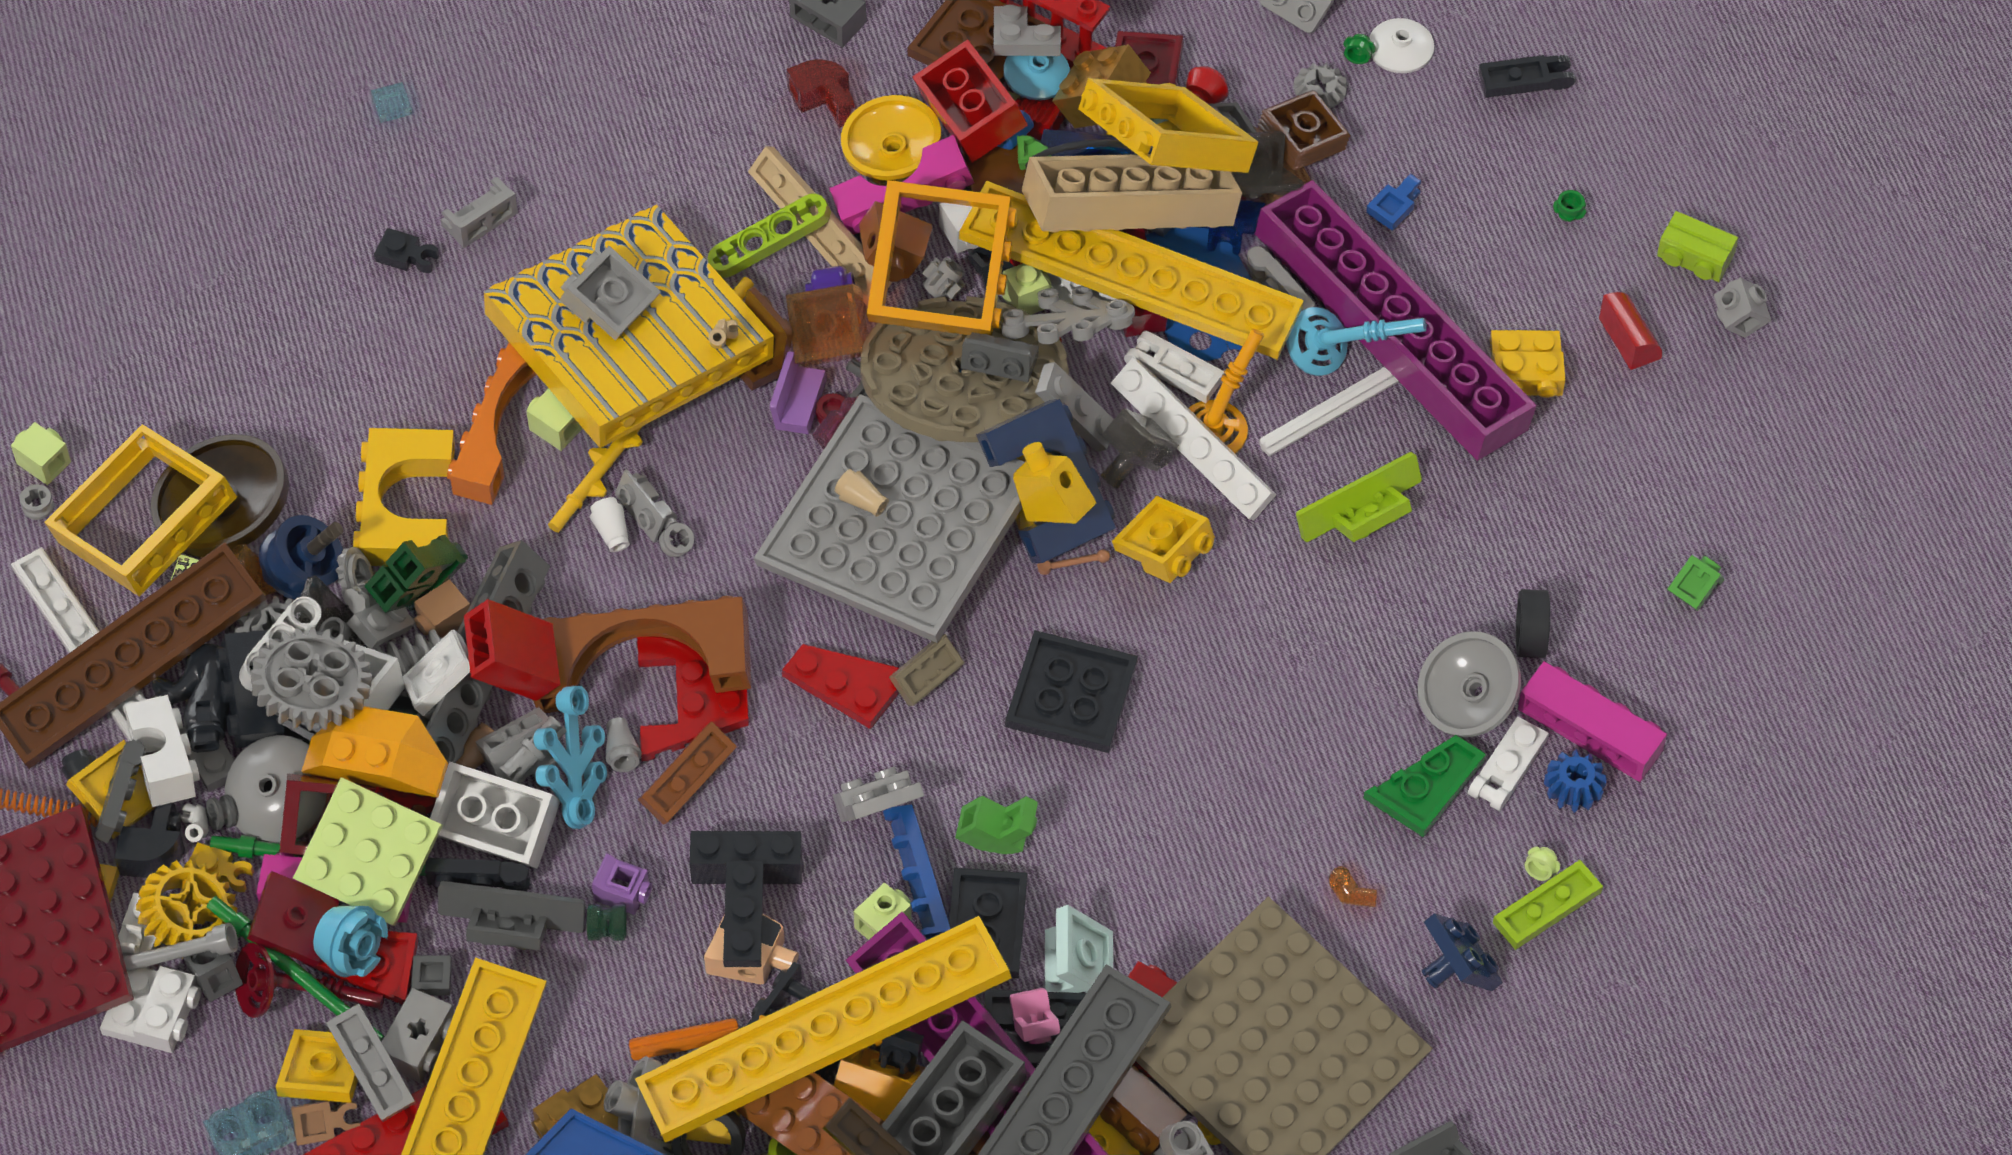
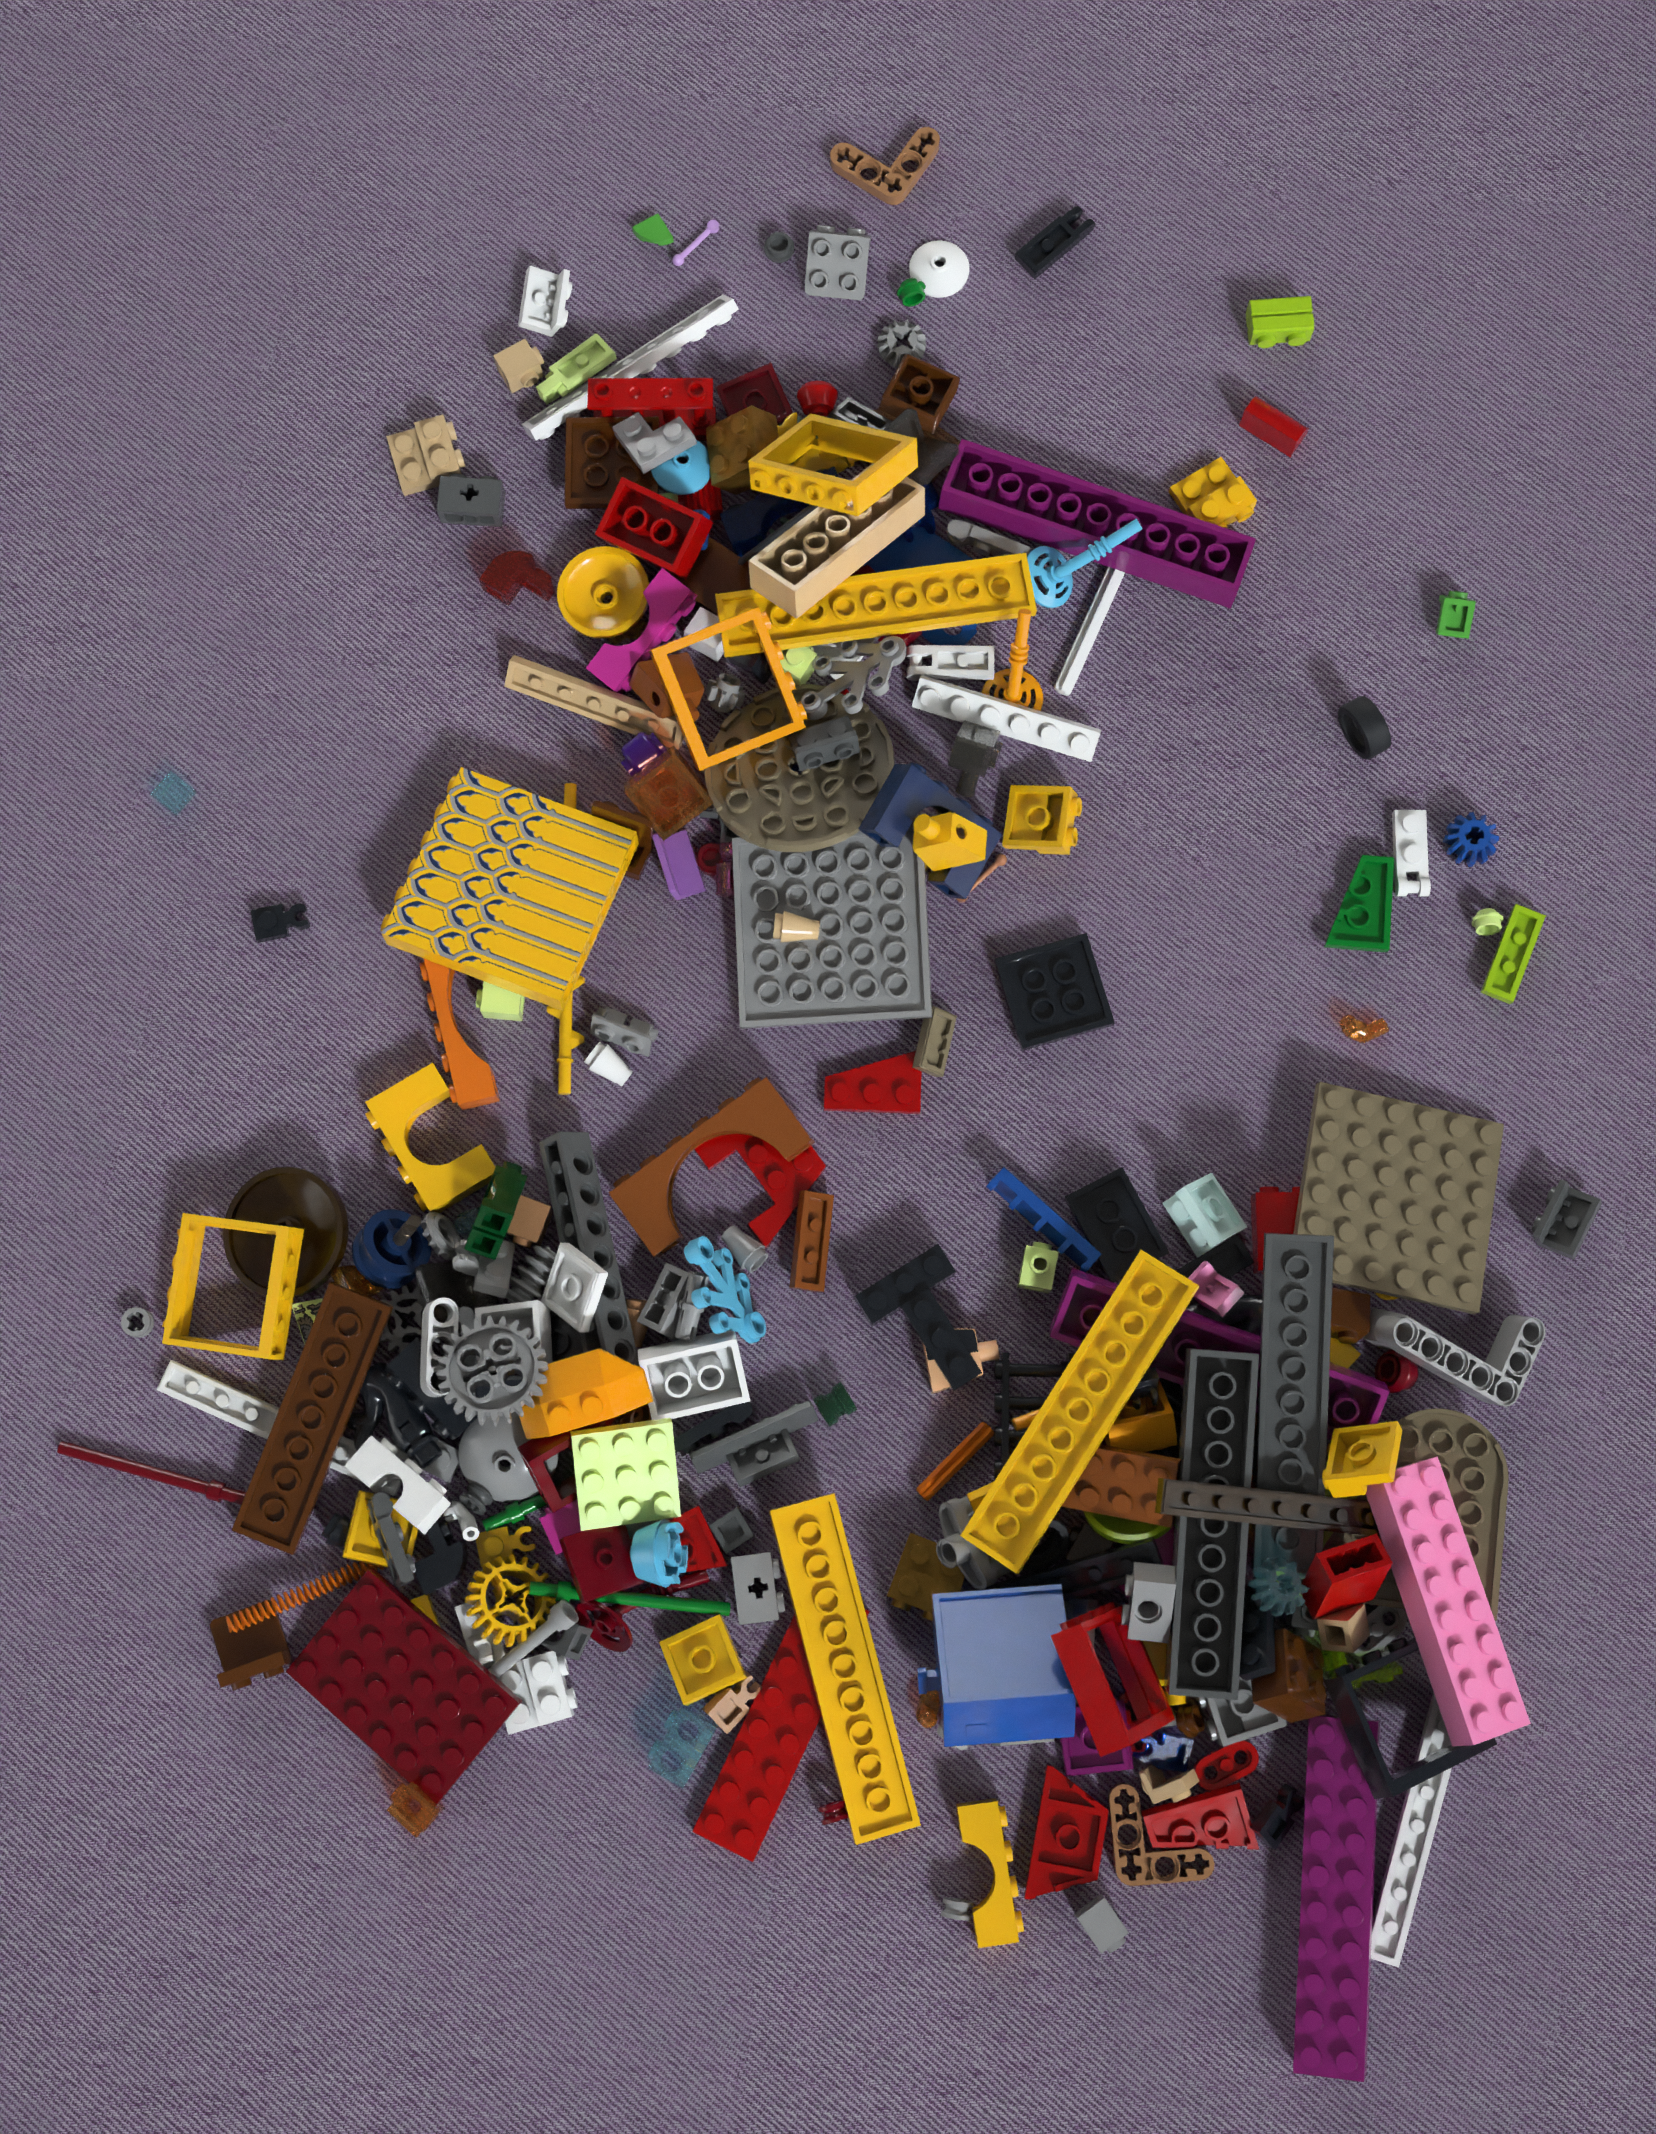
camera: 30 degrees left, 20 degrees up
yellowish green brick [11,422,71,485] -> none
light grey hinge [319,617,351,641] -> none
light grey plate [326,1004,416,1122] -> none
light grey hinge [441,177,518,248] -> none
red brick [464,599,561,701] -> none
light grey plate [560,246,661,341] -> none
medium lavender window [592,853,652,915] -> none
light grey bush [659,523,694,557] -> none
lime beam [708,193,831,278] -> none
tan arm [708,318,738,349] -> none
light grey plate [832,766,924,823] -> none
bright green brick [955,796,1038,854] -> none
bright green tile [1017,135,1051,170] -> none
light grey plate [1035,362,1116,452] -> none
lime bracket [1296,452,1422,542] -> none
blue plate [1366,174,1421,231] -> none
light grey dish [1418,631,1521,737] -> none
dark blue plate [1421,913,1503,991] -> none
dark pink brick [1518,661,1667,782] -> none
green plate [1553,190,1586,222] -> none
light grey brick [1714,277,1772,338] -> none

